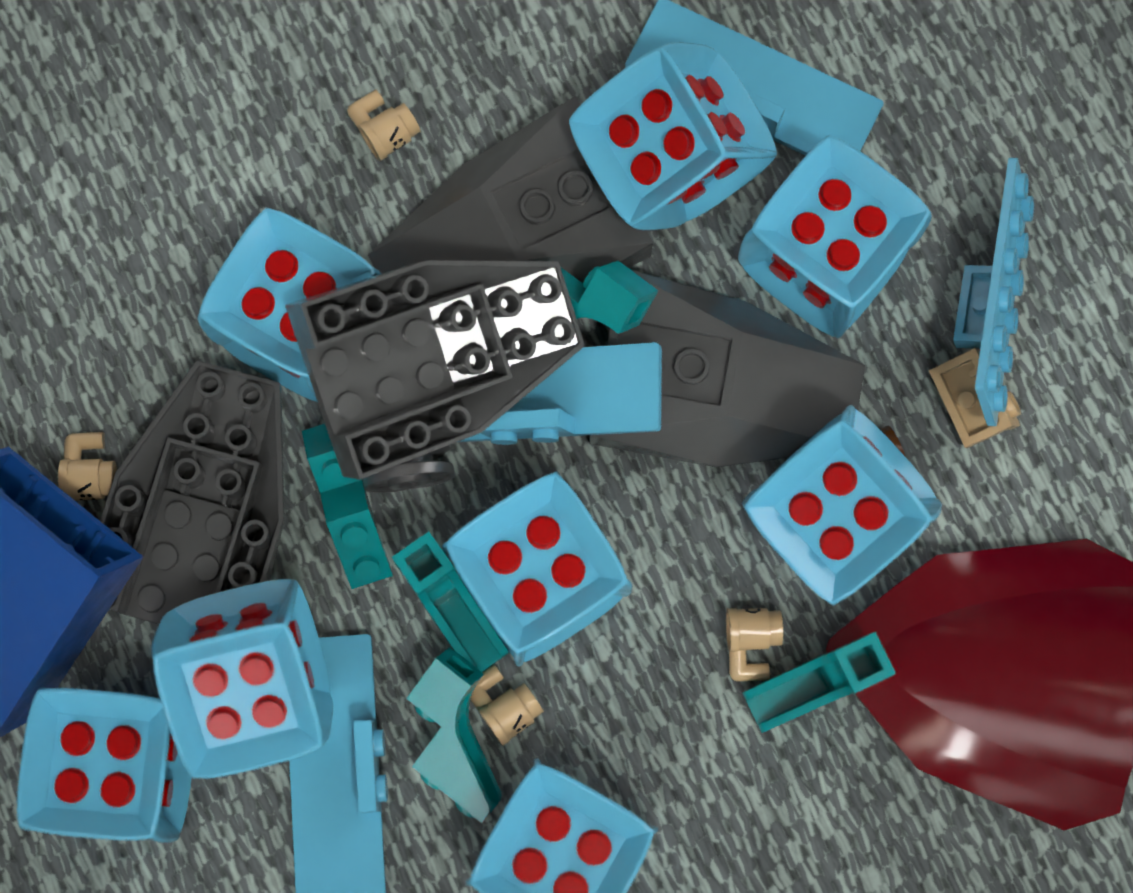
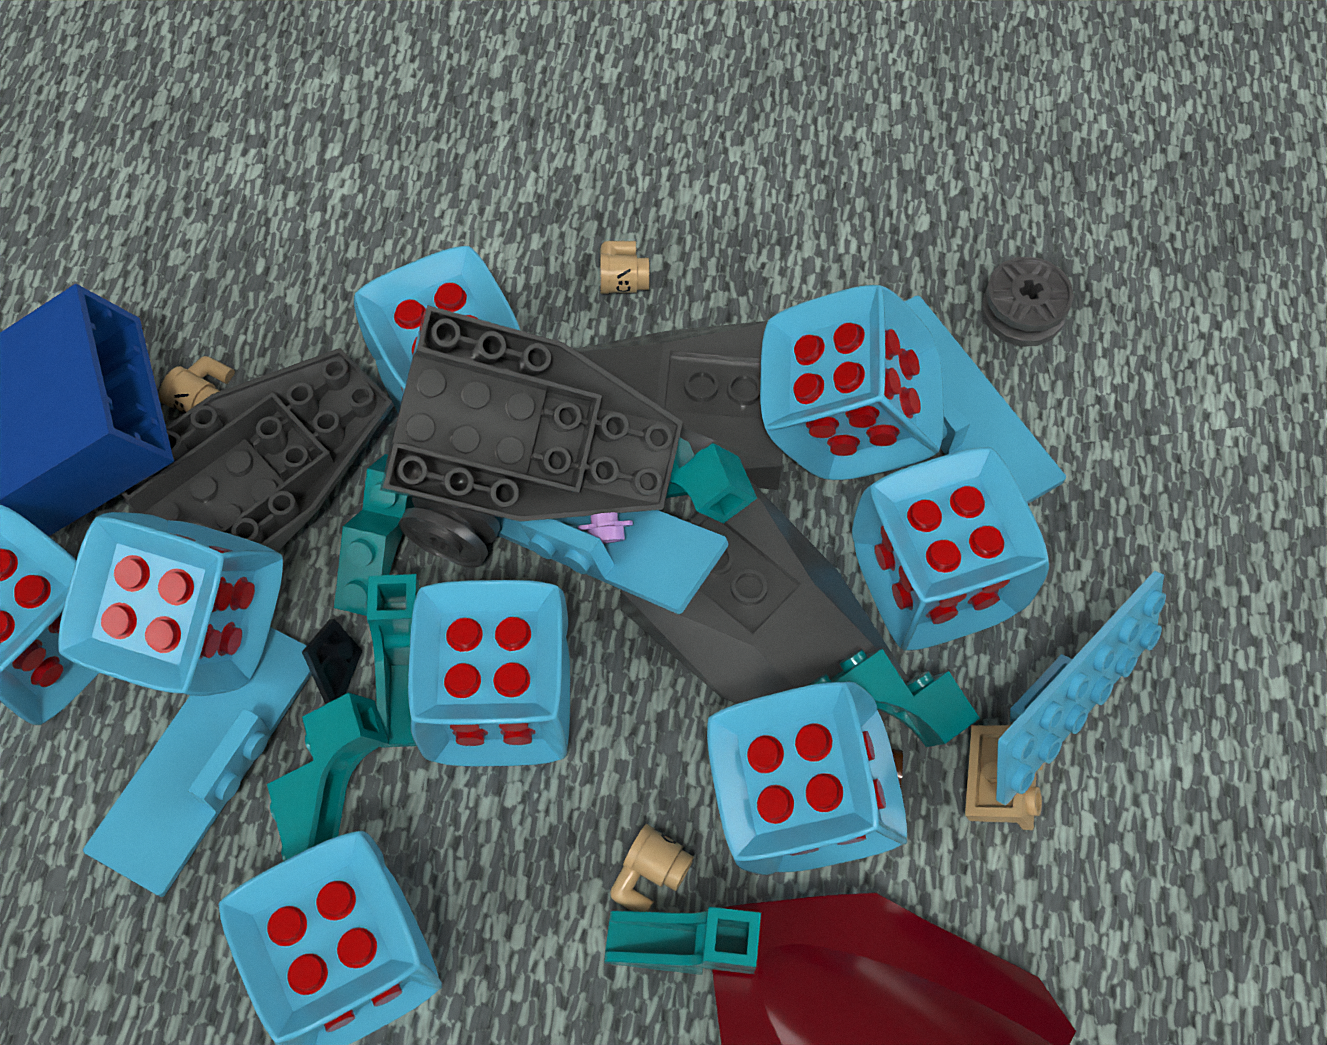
camera: 30 degrees right, 15 degrees down
tan piece [471,664,544,746] -> none
none -> black piece [302,619,363,704]
none -> lavender plate [578,512,633,544]
none -> teal arch [806,649,980,747]

